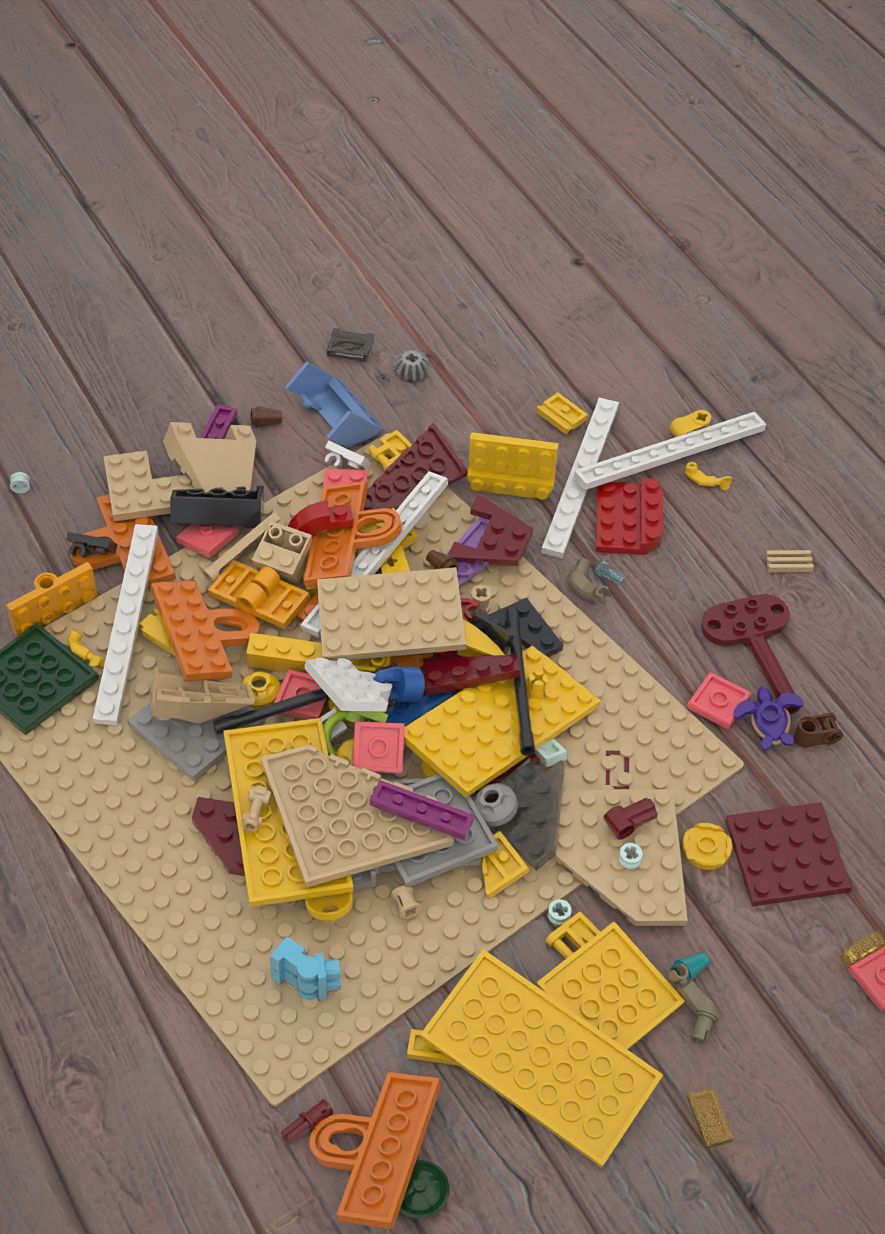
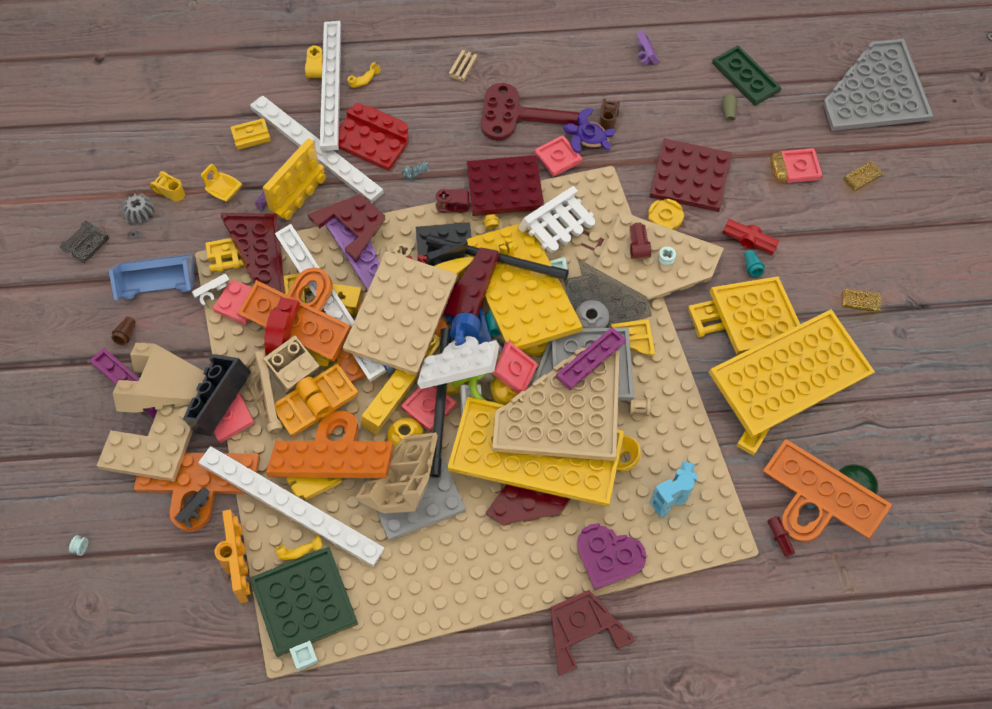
camera: 65 degrees left, 10 degrees up
tan bar [242,785,271,831] -> none
reddish brown cone [426,550,459,572] -> none
light aqua bush [548,899,571,926] -> none
dark tan arm [567,558,612,604] -> none
dark tan arm [669,964,719,1045] -> none
none -> yellow piece [149,171,185,202]
none -> yellow piece [201,164,242,202]
none -> dark red piece [435,189,470,213]
none -> dark red plate [467,155,544,216]
none -> yellow plate [482,214,500,229]
none -> white fence [518,186,595,253]
none -> dark red wing [550,590,635,676]
none -> magenta plate [577,523,647,591]
none -> red piece [722,219,780,255]

